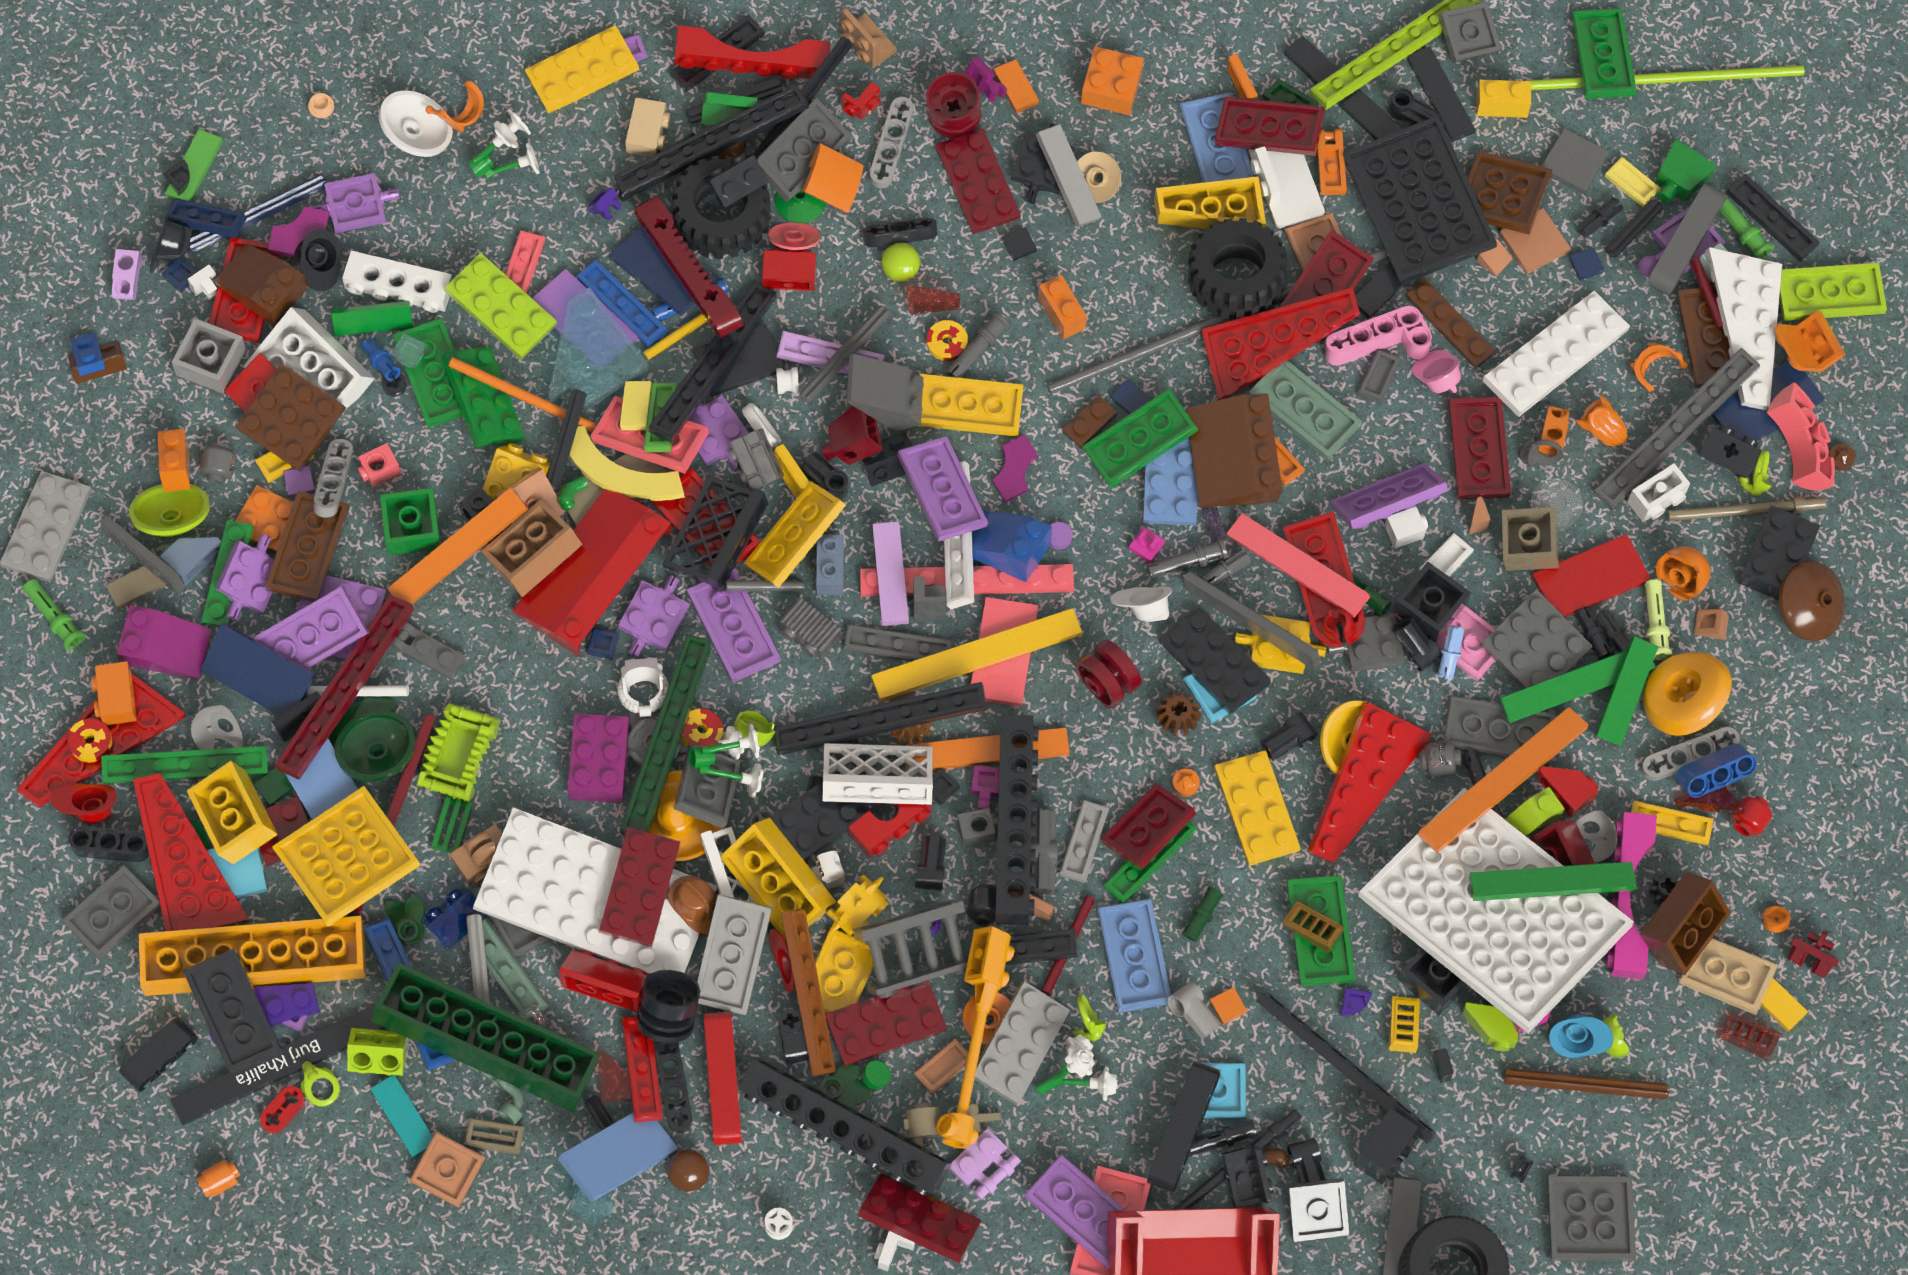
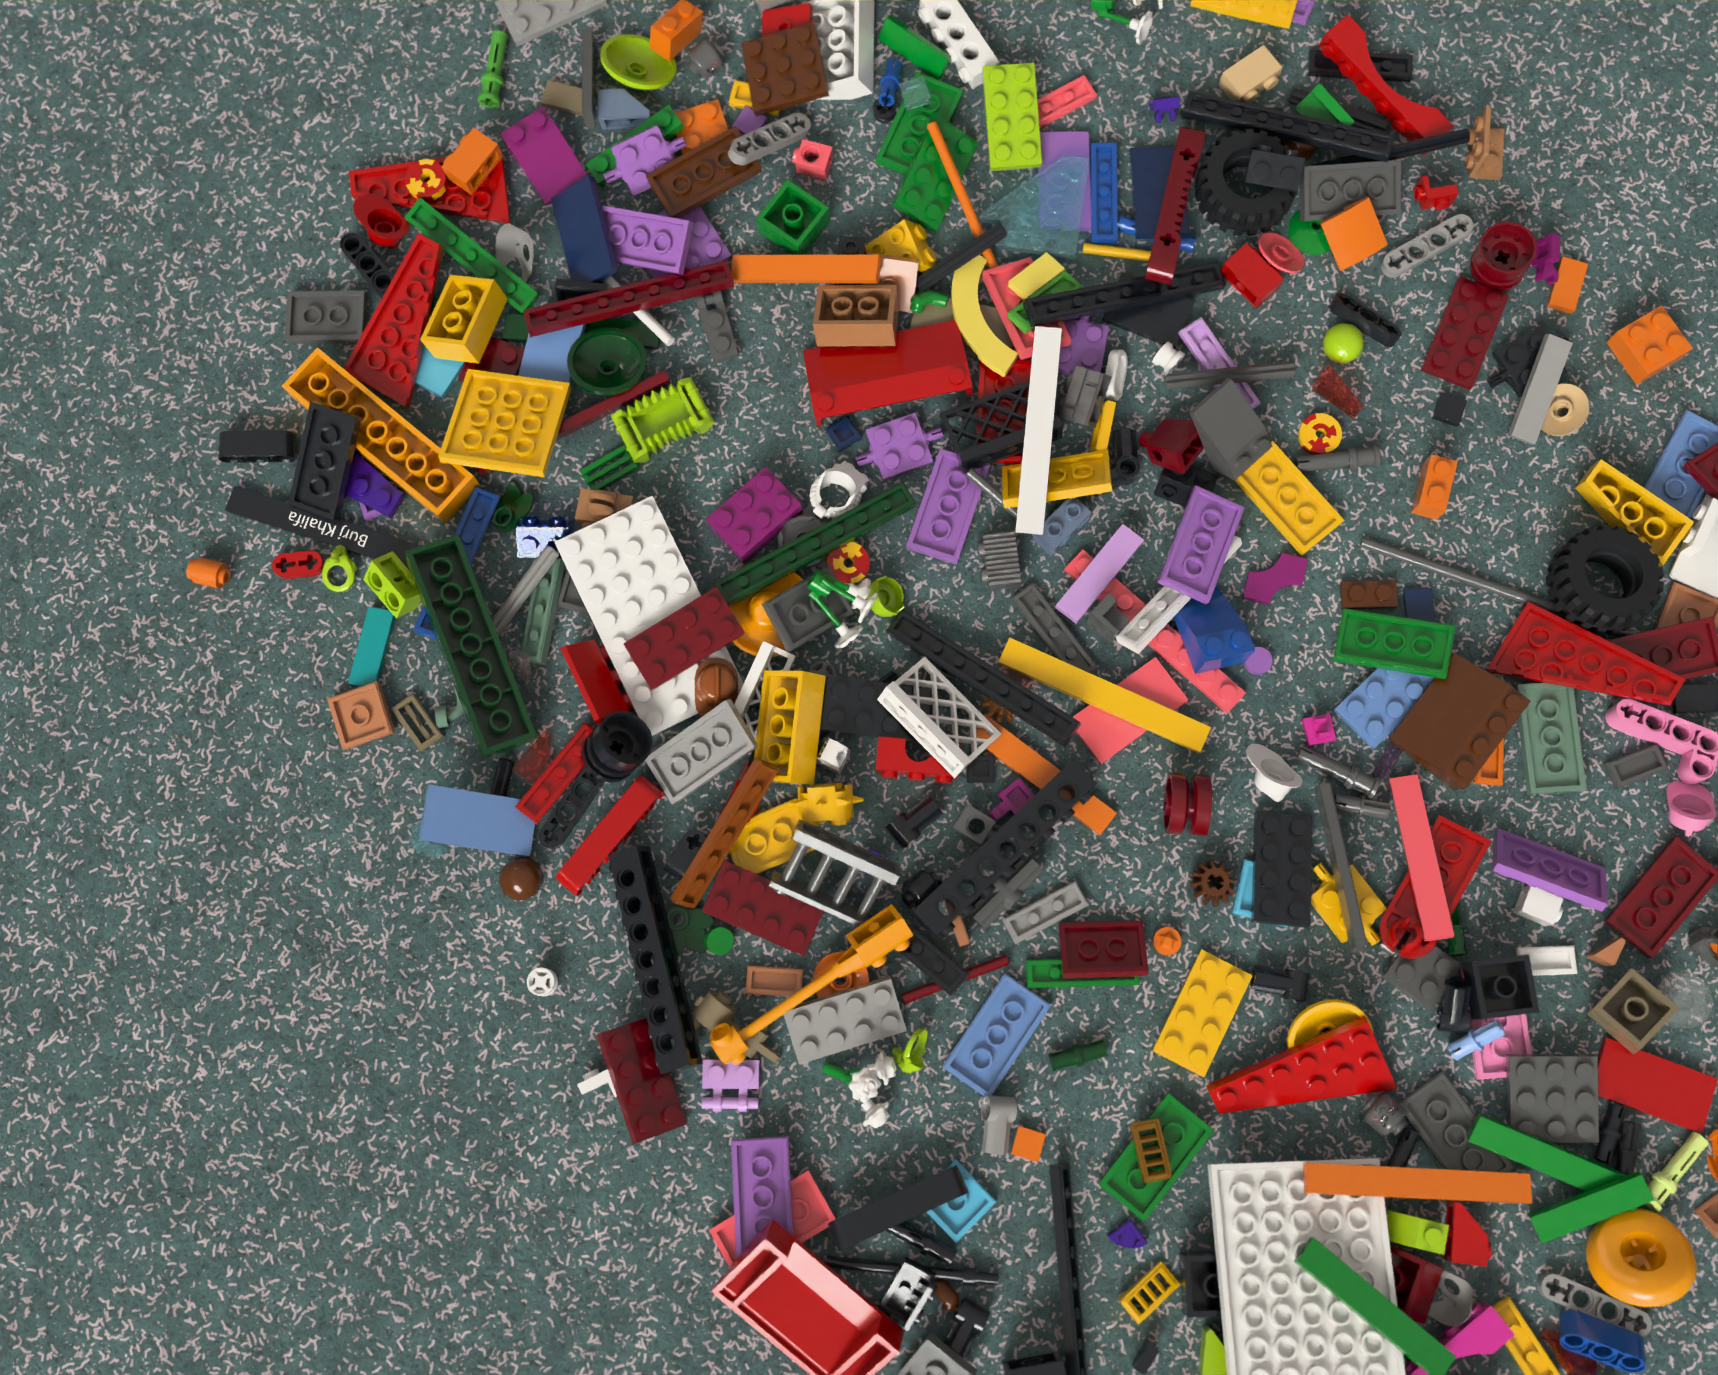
camera: 55 degrees right, 10 degrees up
none -> white tile [1015,326,1062,535]

